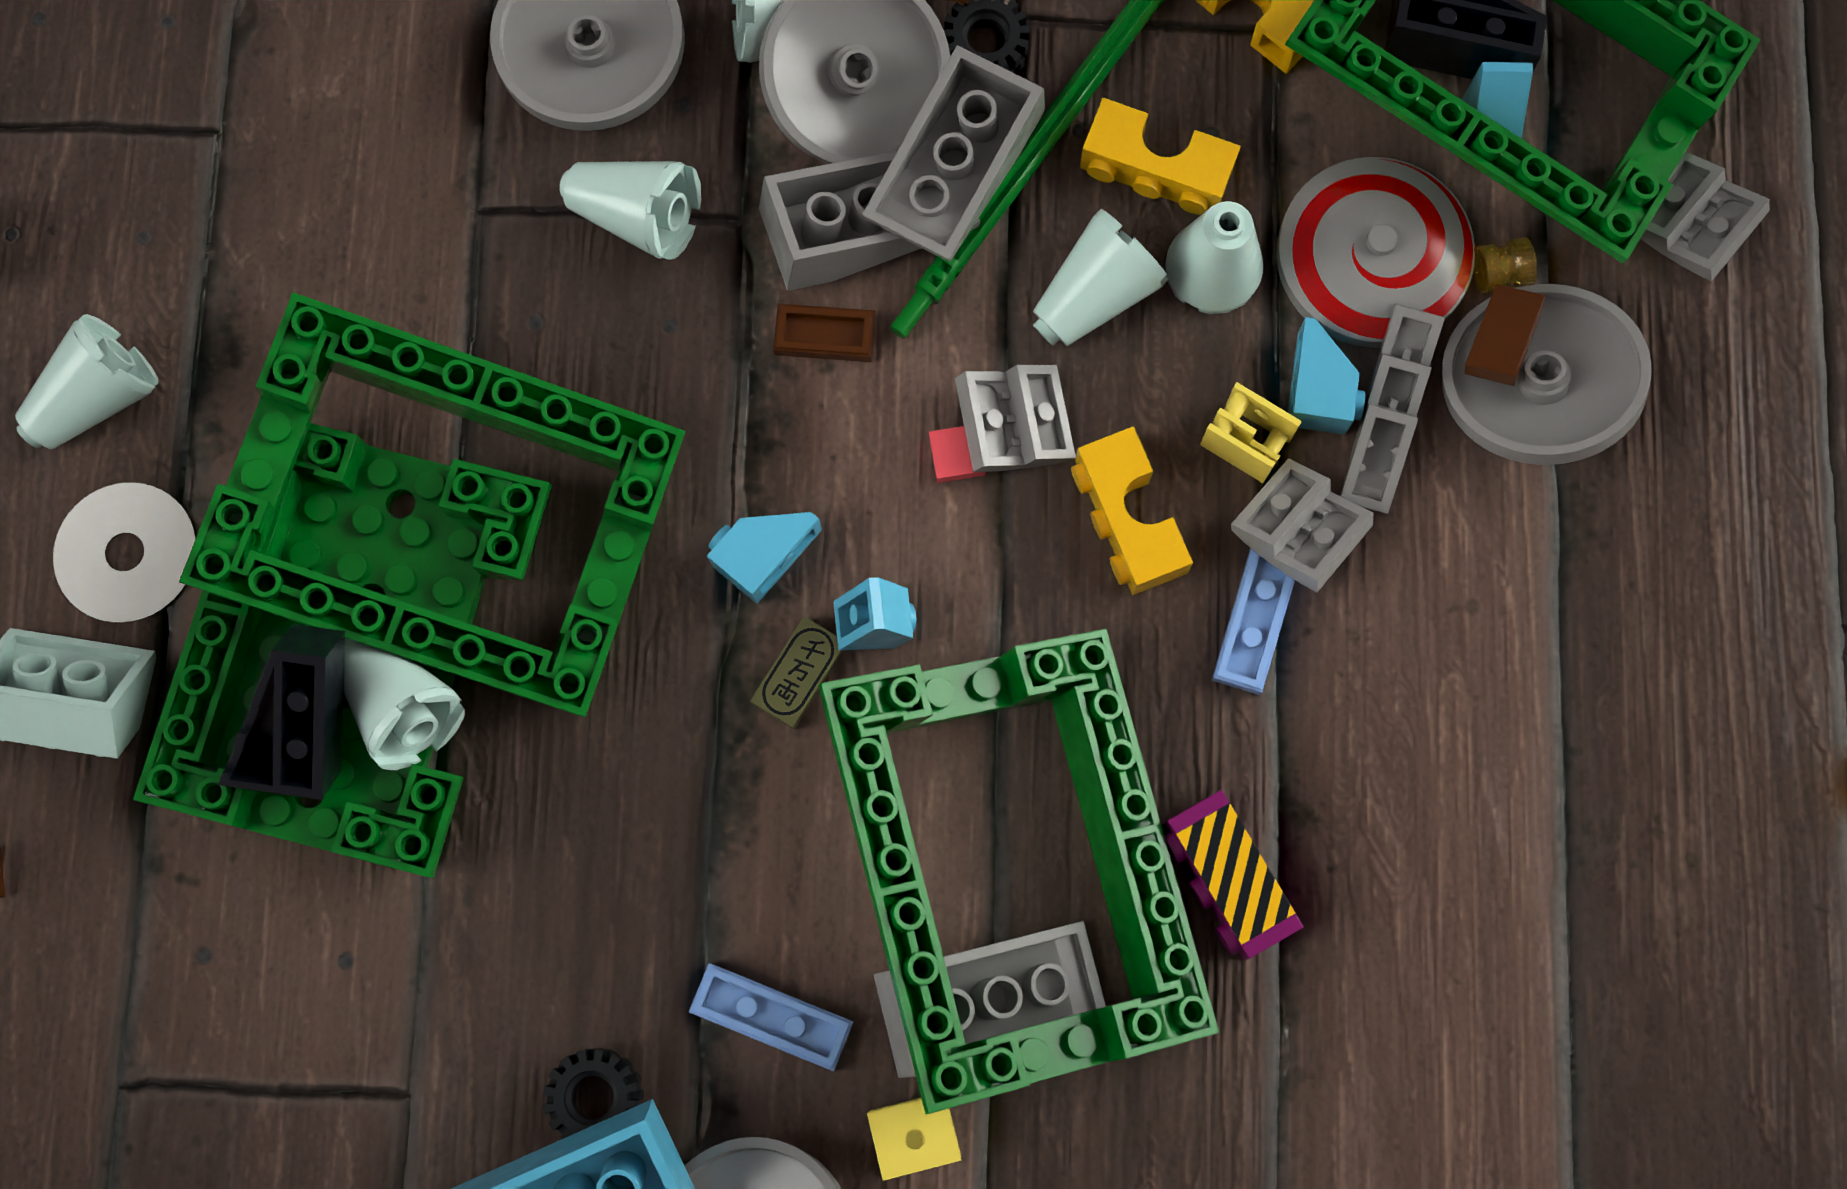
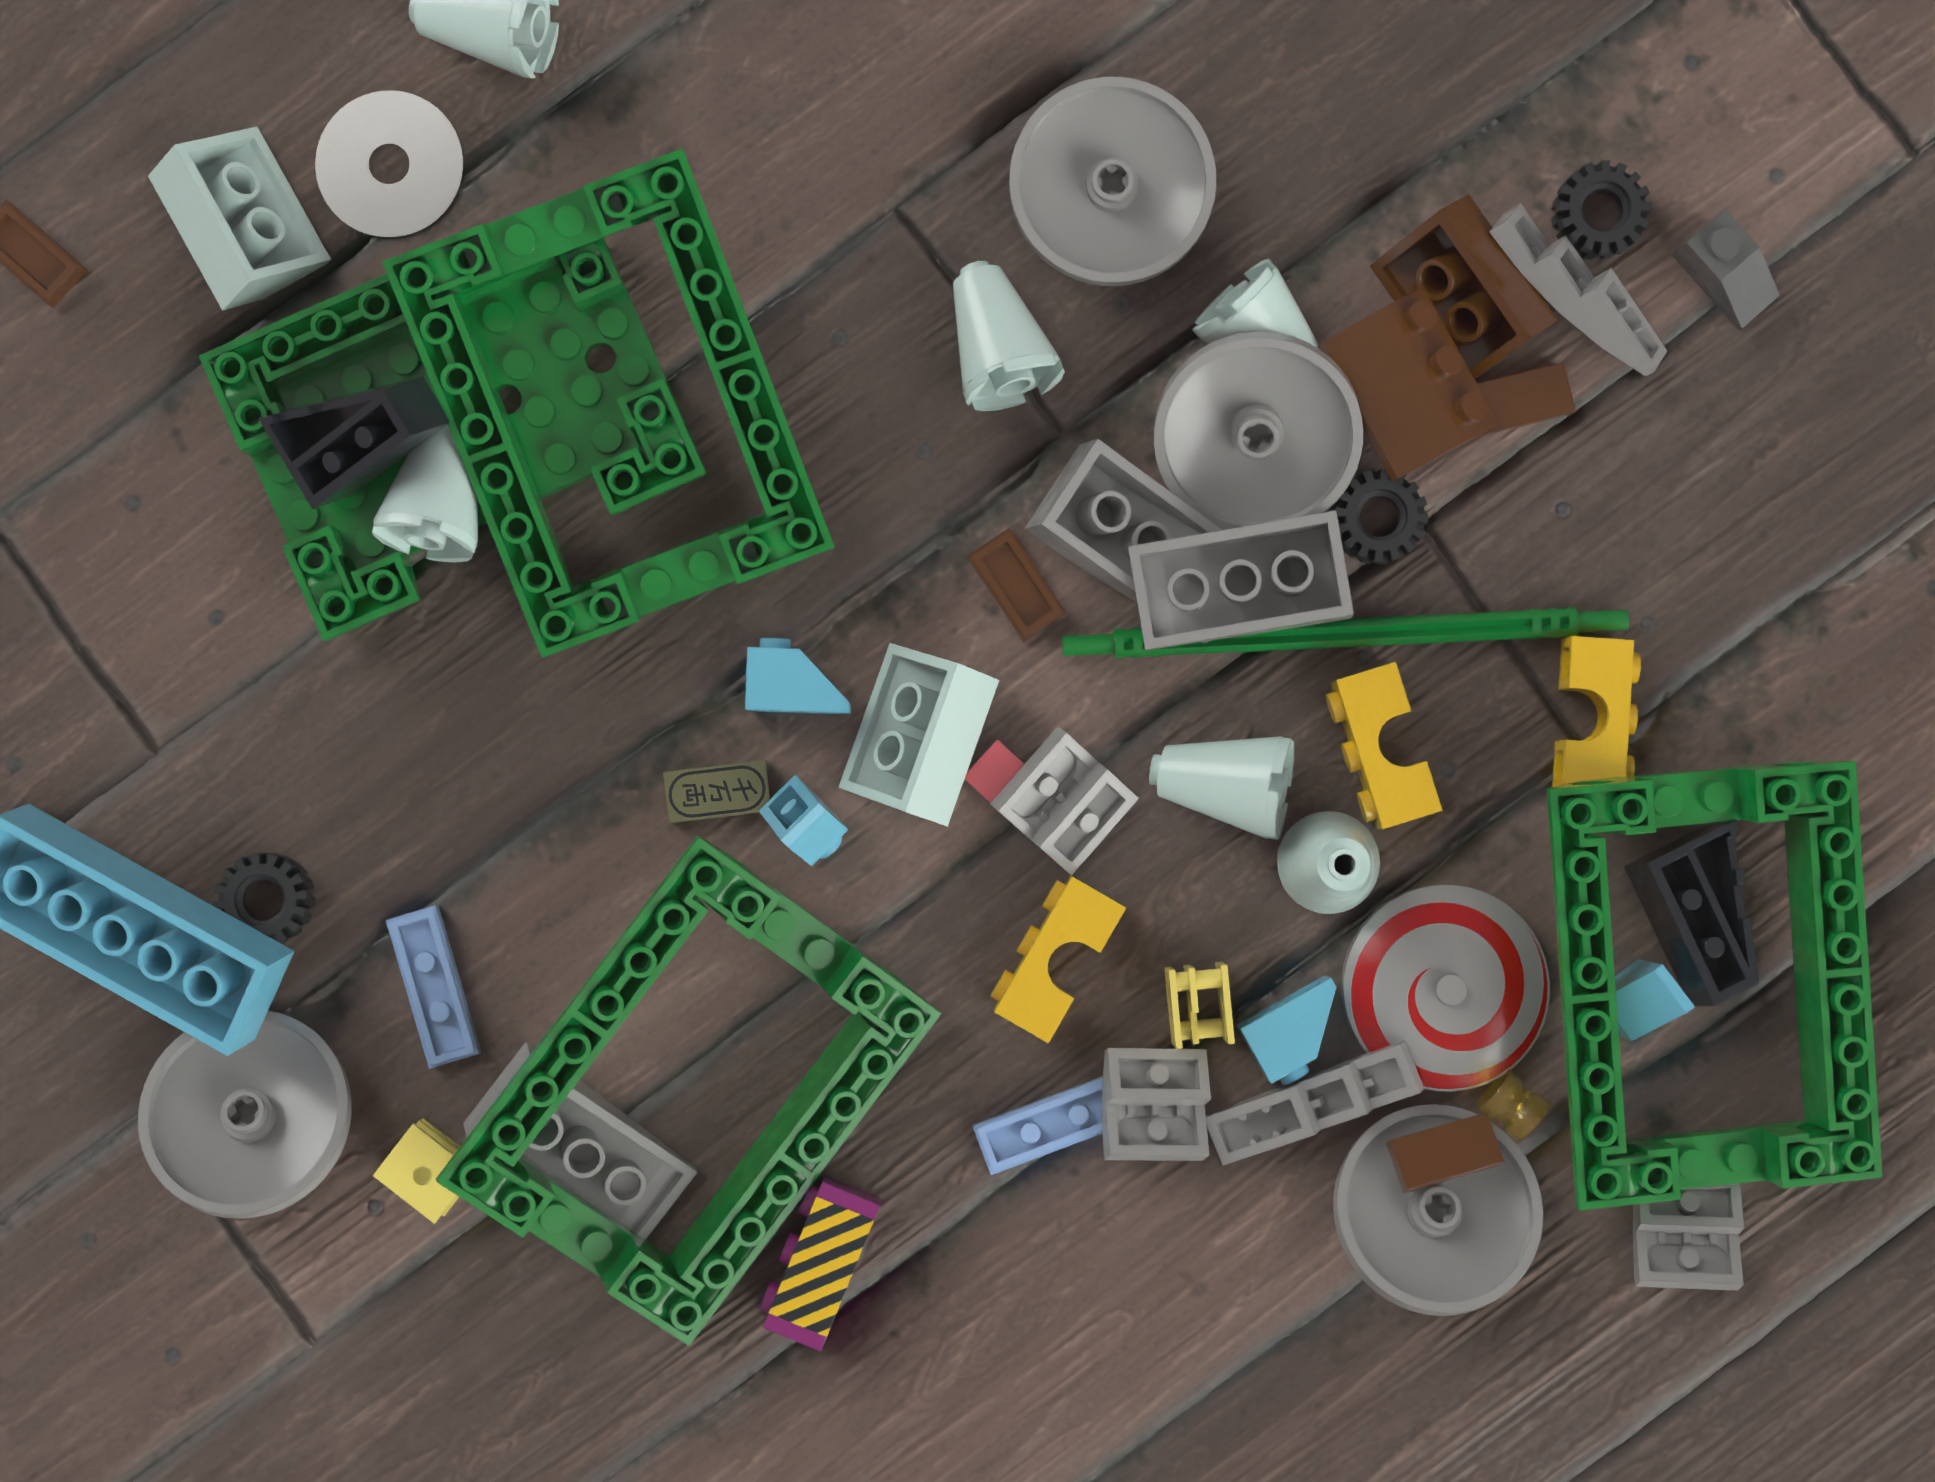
camera: 45 degrees right, 10 degrees up
none -> light aqua slope [838,643,999,827]

